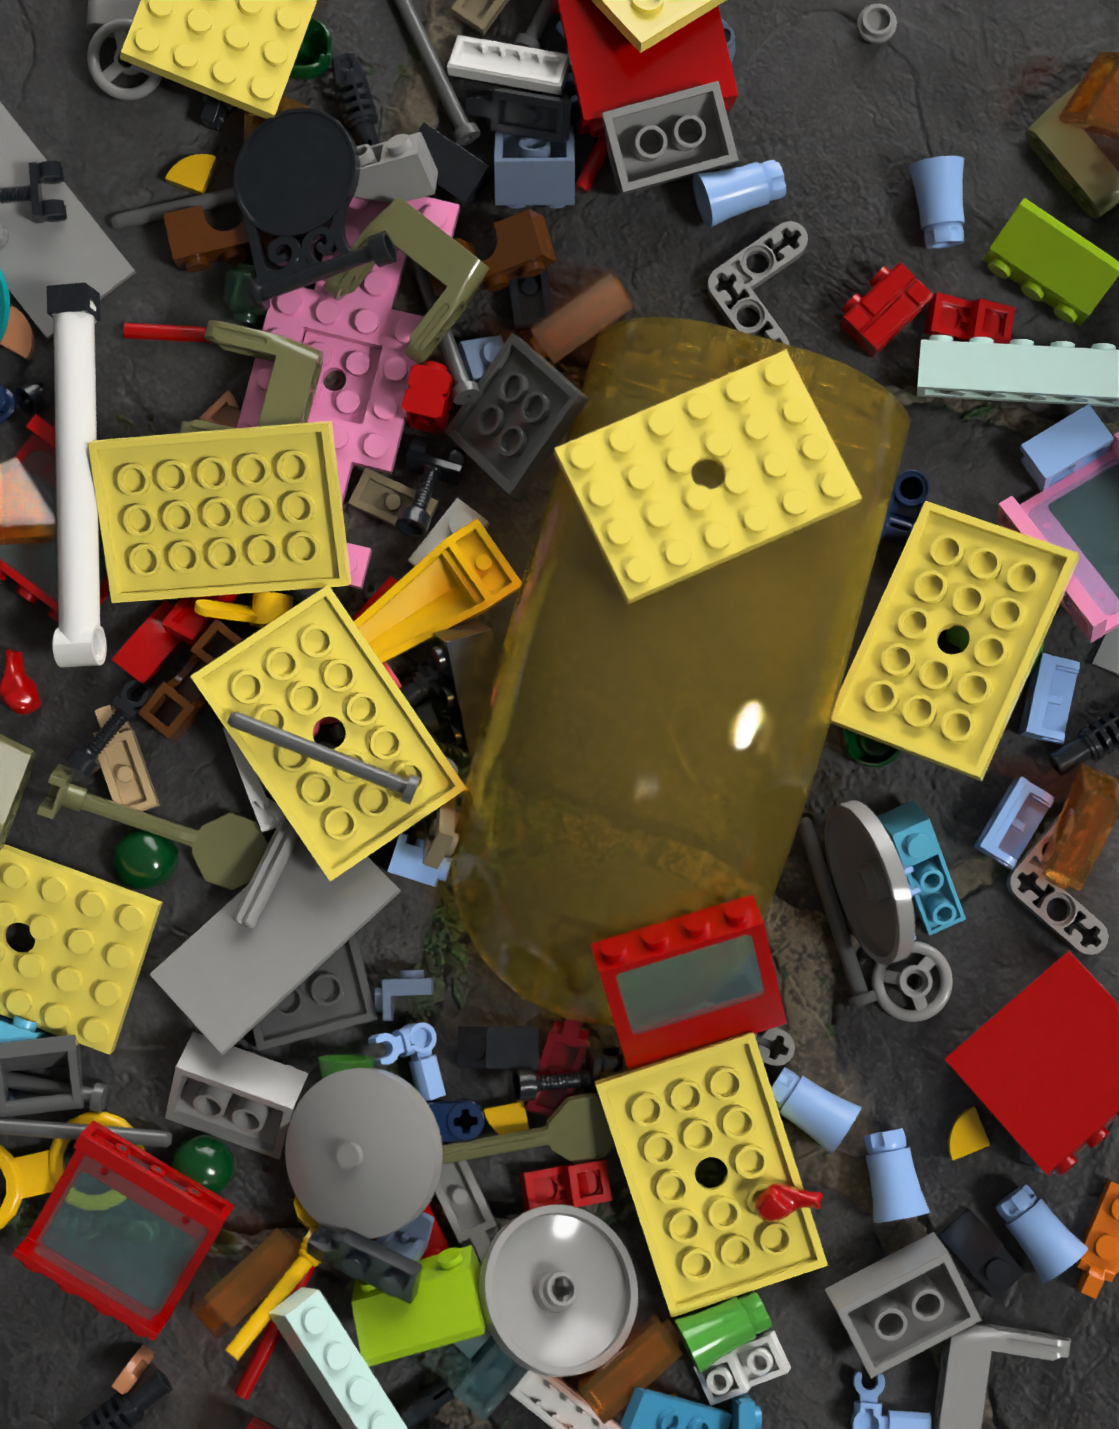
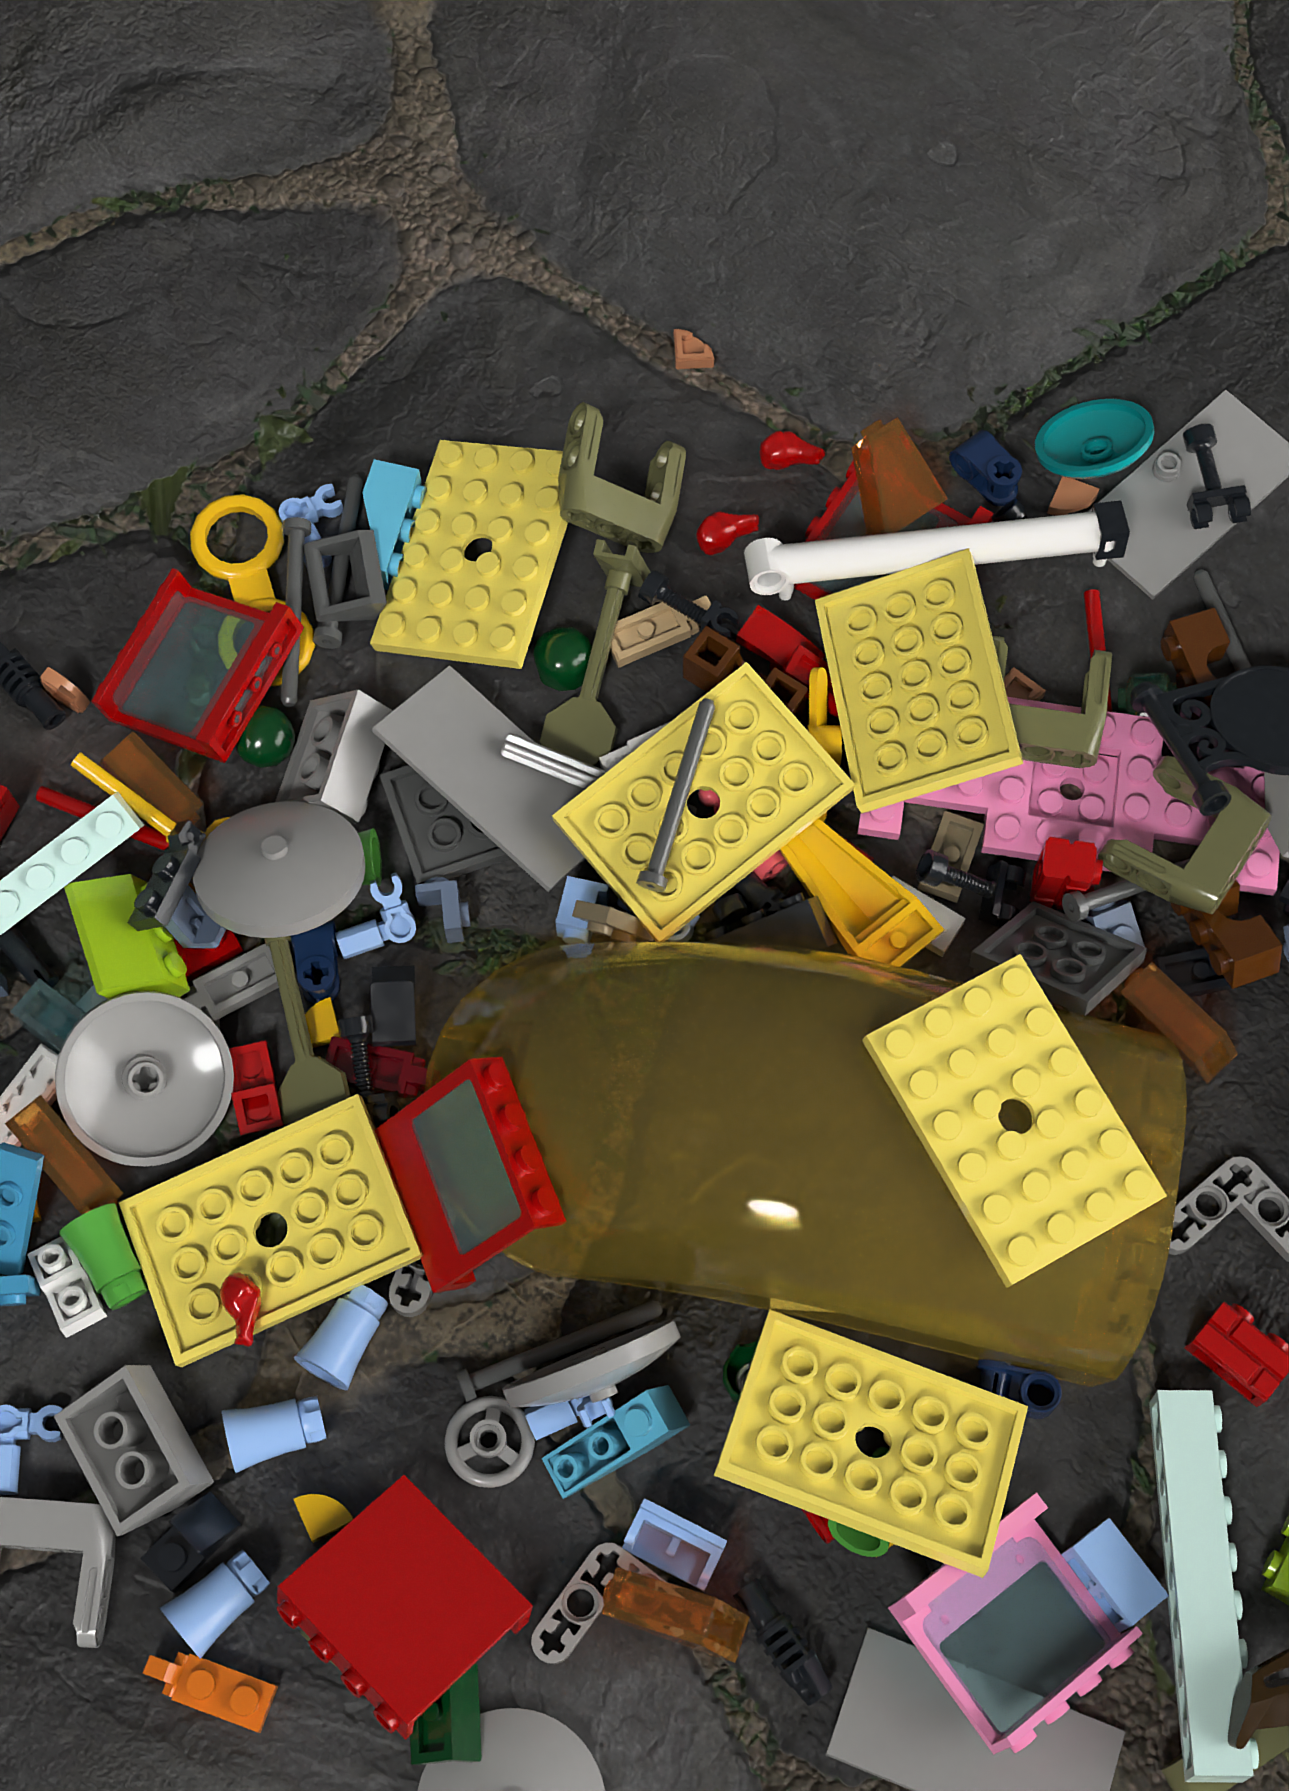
camera: 85 degrees right, 15 degrees down
yellow tile [165,154,218,195] -> none
red slope [924,292,1015,344] -> none
light blue hinge [1018,653,1080,745] -> none

